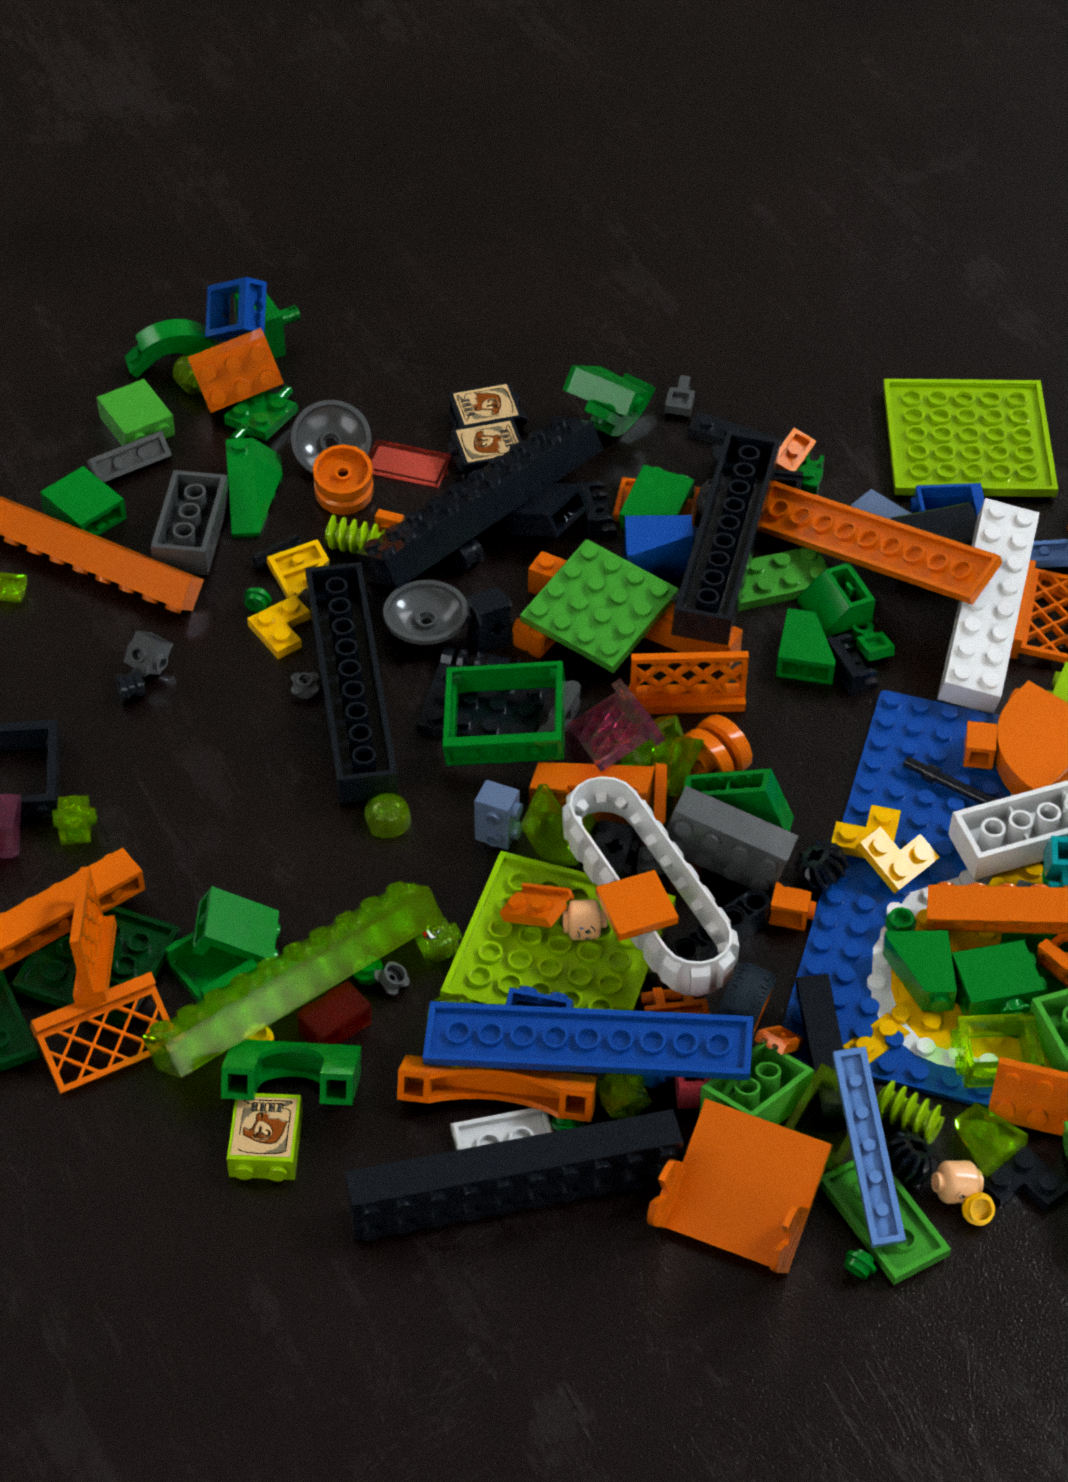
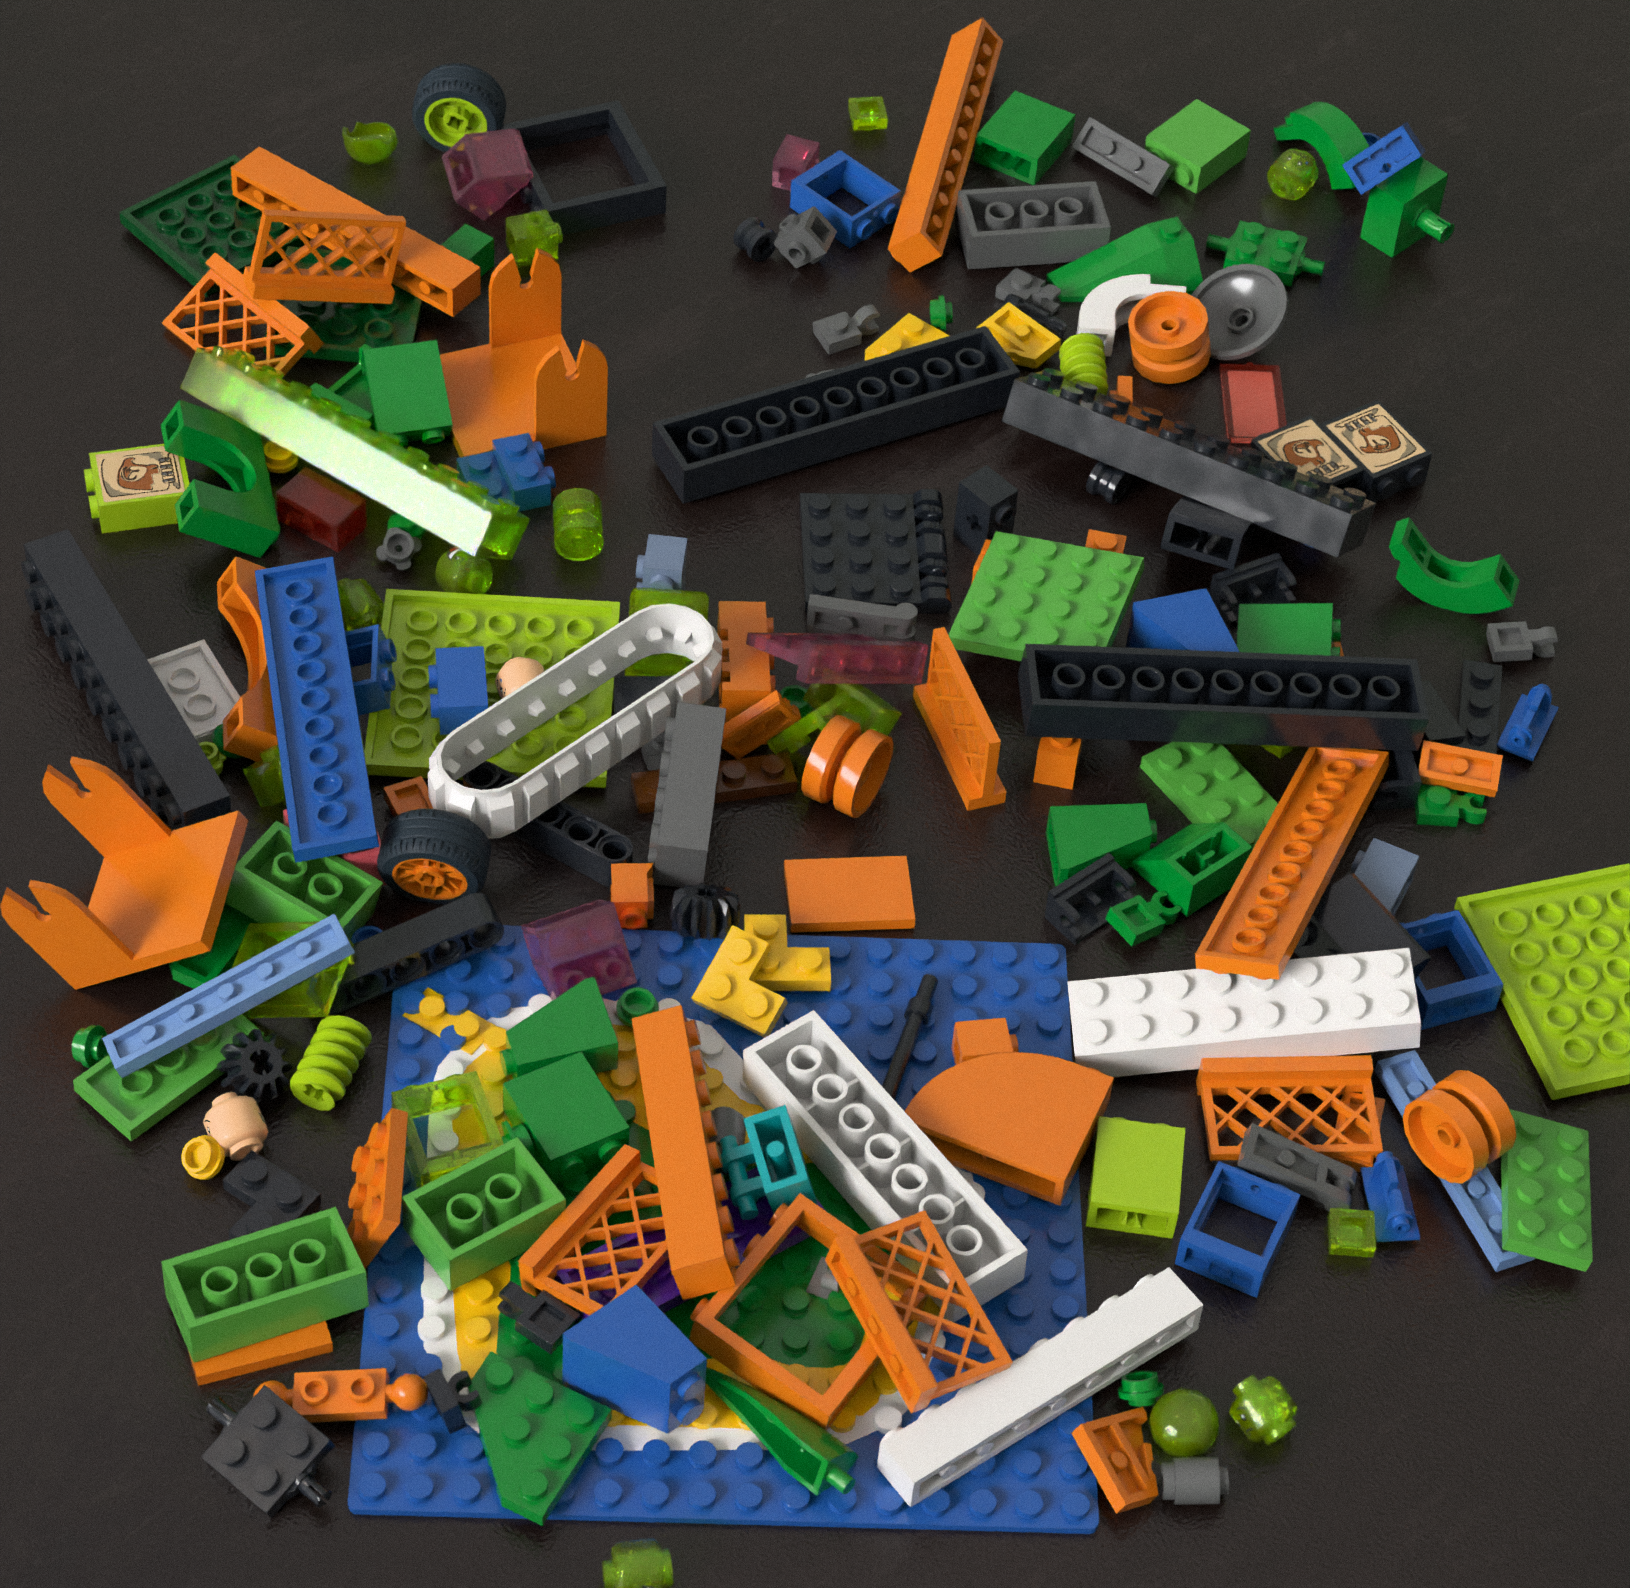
camera: 70 degrees right, 0 degrees up
orange brick [187,328,284,413] -> none
clear neon green hair [364,793,411,838] -> none
dark grey dish [383,580,467,645] -> none
green window [443,661,566,766] -> none
orange plate [499,883,575,928] -> none
green slope [563,365,650,417] -> none
orange tile [596,870,679,941] -> none
green brick [681,768,794,832] -> none
orange tile [754,1025,806,1055] -> none
clear neon green wing [955,1102,1028,1177] -> none
none -> blue brick [428,646,488,735]
none -> orange piece [440,248,608,458]
none -> green brick [441,224,494,277]
none -> blue plate [456,433,556,520]
none -> clear pink slope [521,899,637,1001]
none -> clear neon green wheel [553,488,604,561]
none -> clear pink brick [772,134,820,191]
none -> orange tile [784,856,915,933]
none -> blue window [790,150,901,248]
none -> dark grey plate [813,304,879,355]
none -> dark grey plate [996,268,1061,315]
none -> white arch [1077,274,1186,356]
none -> blue hinge [1497,684,1559,761]

